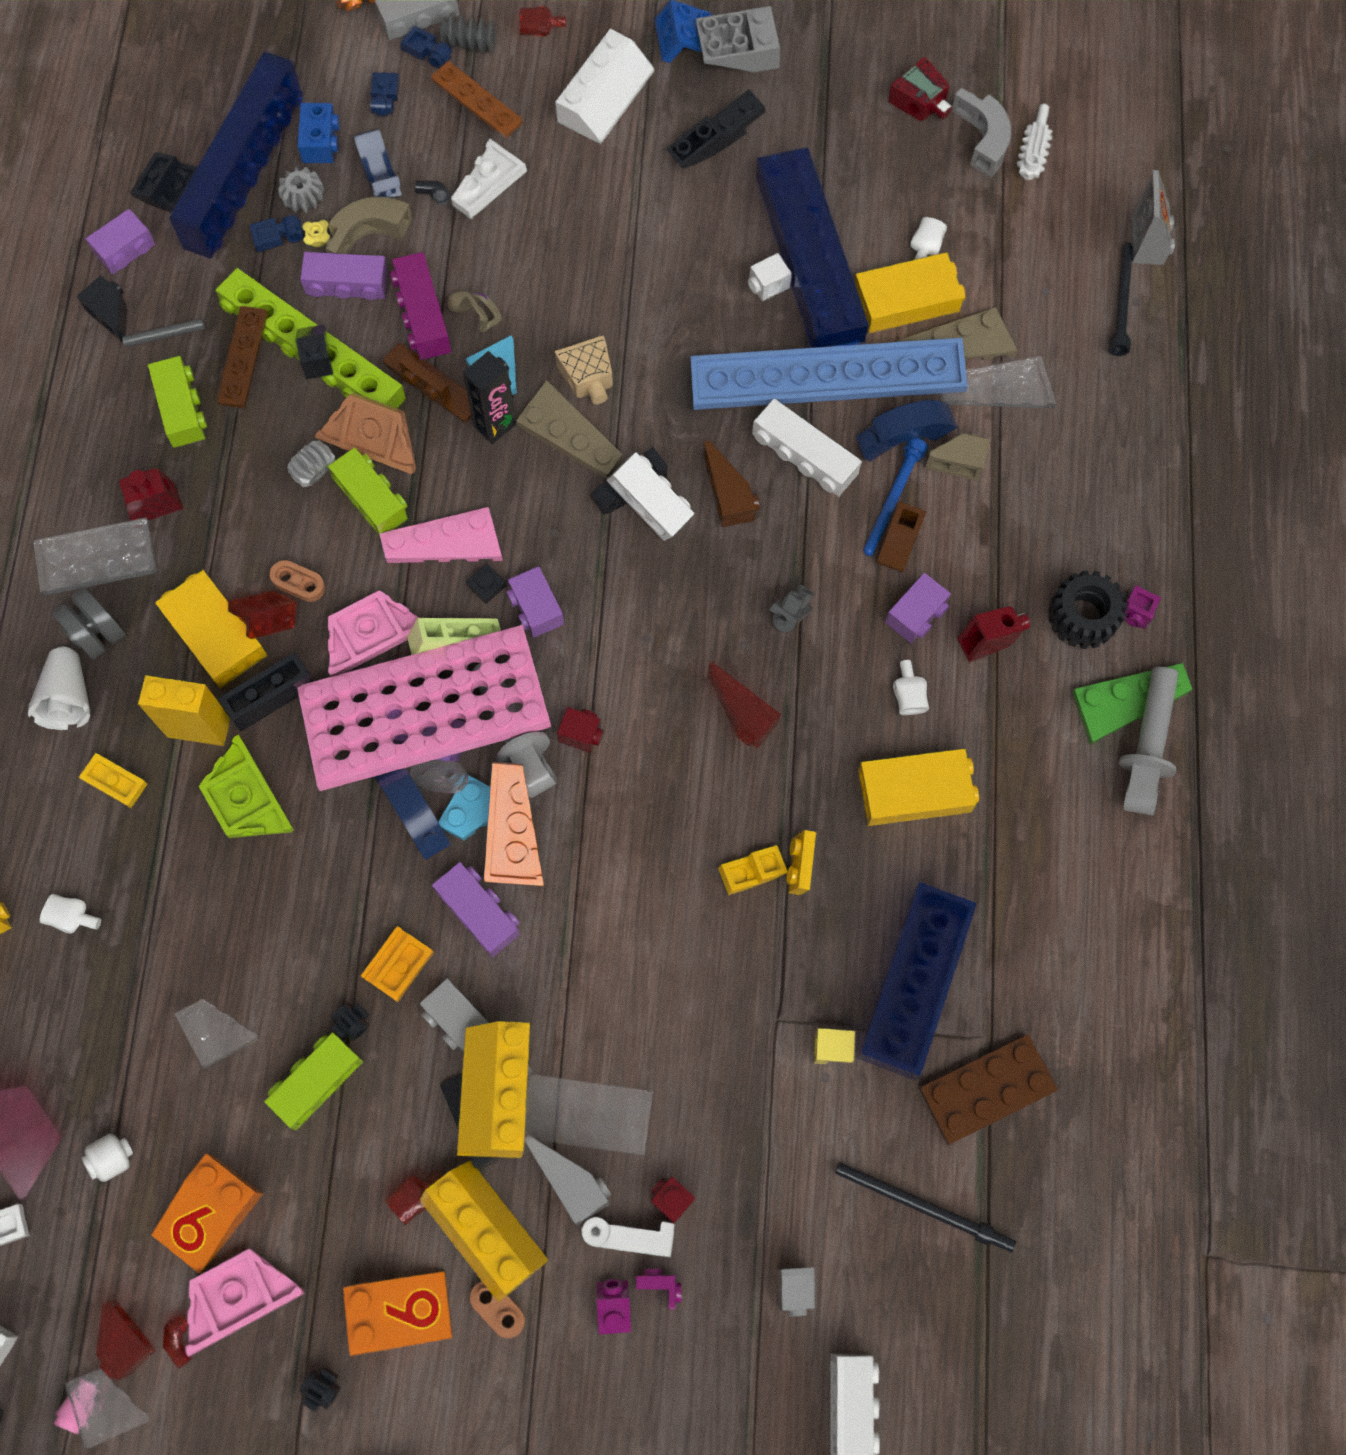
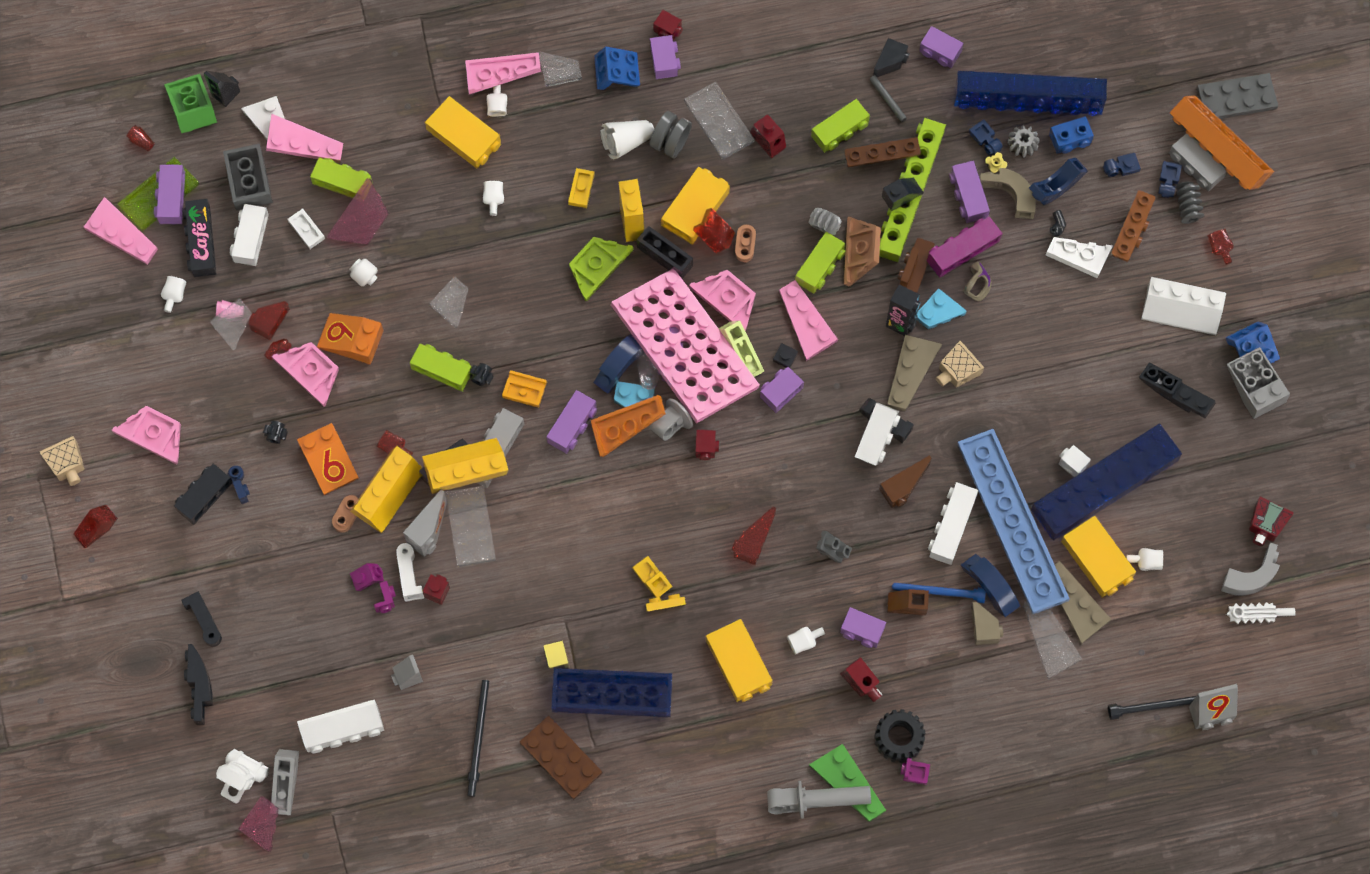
camera: 75 degrees right, 0 degrees up
black slope [130,152,206,215] -> none

